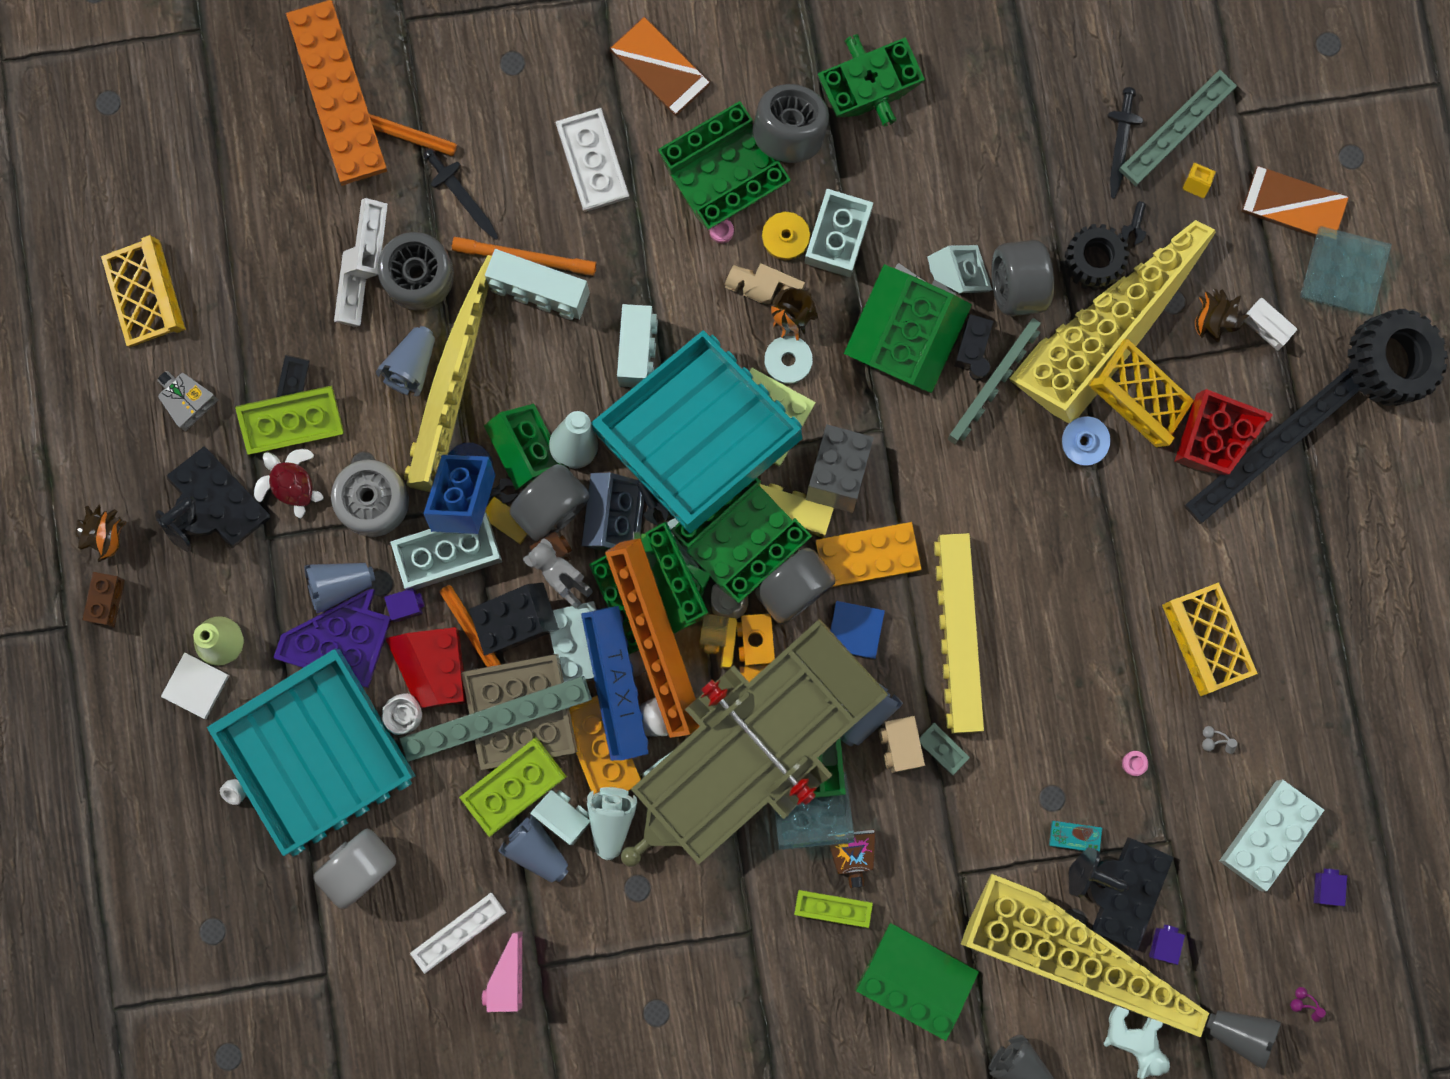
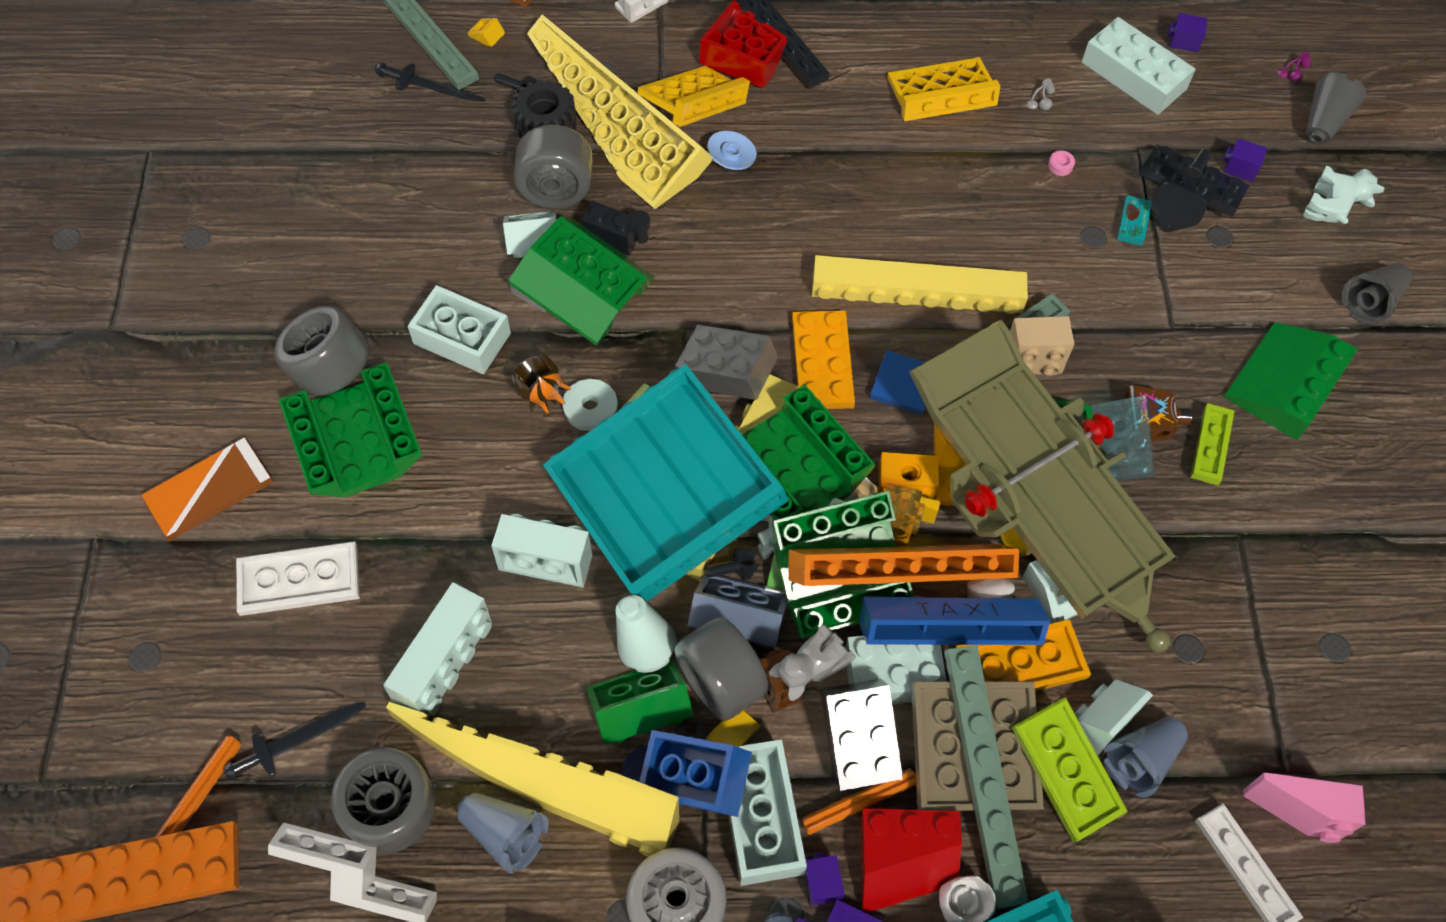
camera: 85 degrees left, 20 degrees down
orange piece [452,237,597,276] -> none
light aqua cone [587,787,637,860] -> none
bright pink tile [710,219,734,244] -> none
tan plate [725,263,805,304] -> none
dark grey wheel [755,547,836,625] -> none
yellow plate [762,212,810,261] -> none
green slope [817,34,925,127] -> none
sand green plate [948,318,1041,444] -> none
light yellow wedge [960,874,1209,1037] -> none
dark brown hair [1195,289,1250,343] -> none

